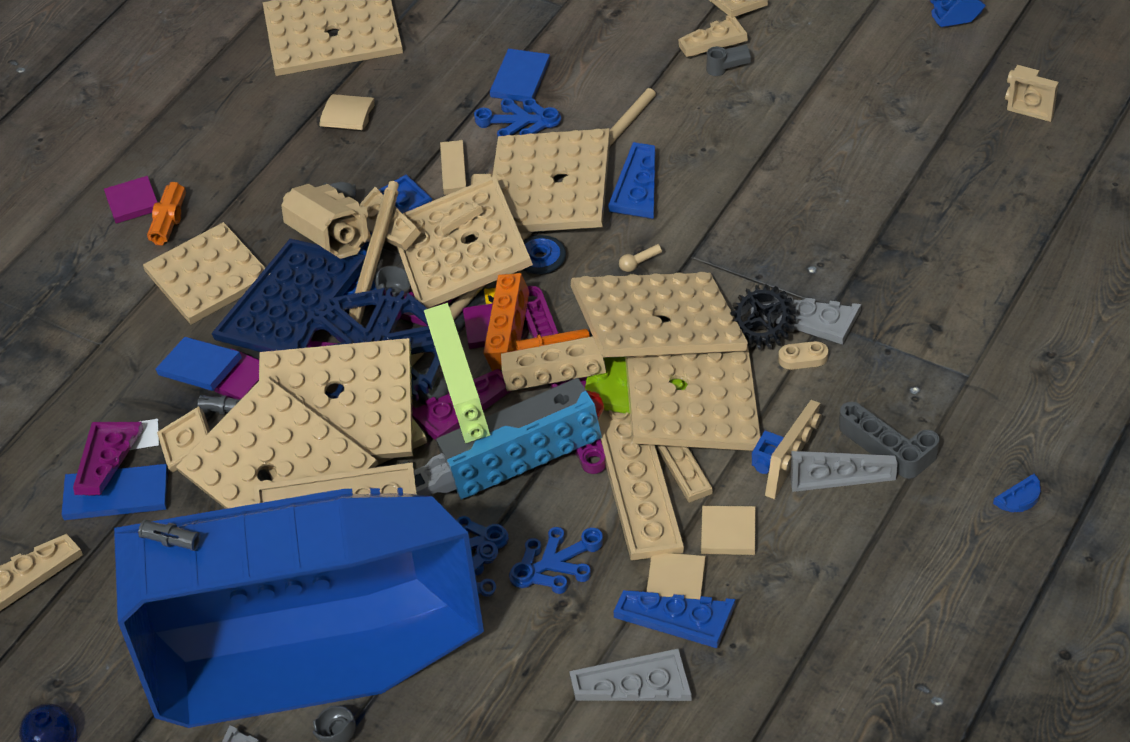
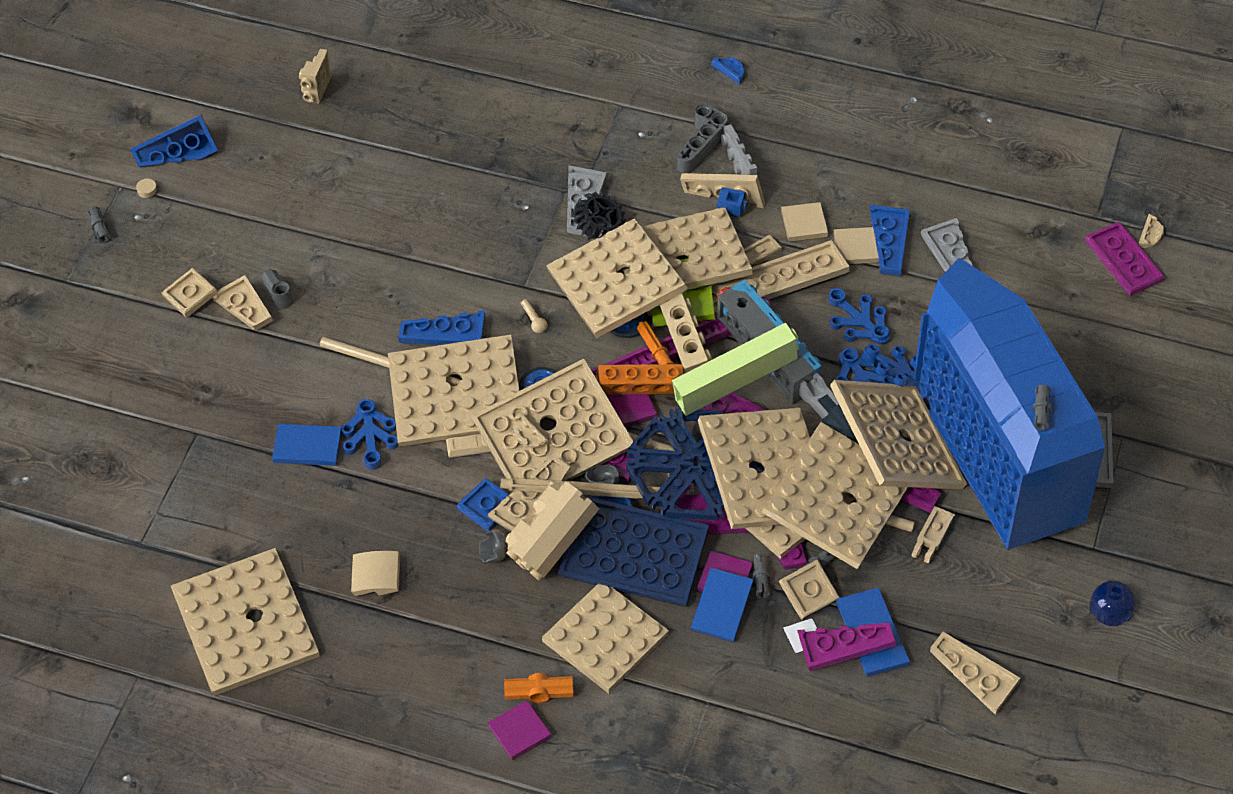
camera: 105 degrees left, 5 degrees up
tan tile [440,140,466,195] -> none
tan plate [778,341,828,370] -> none

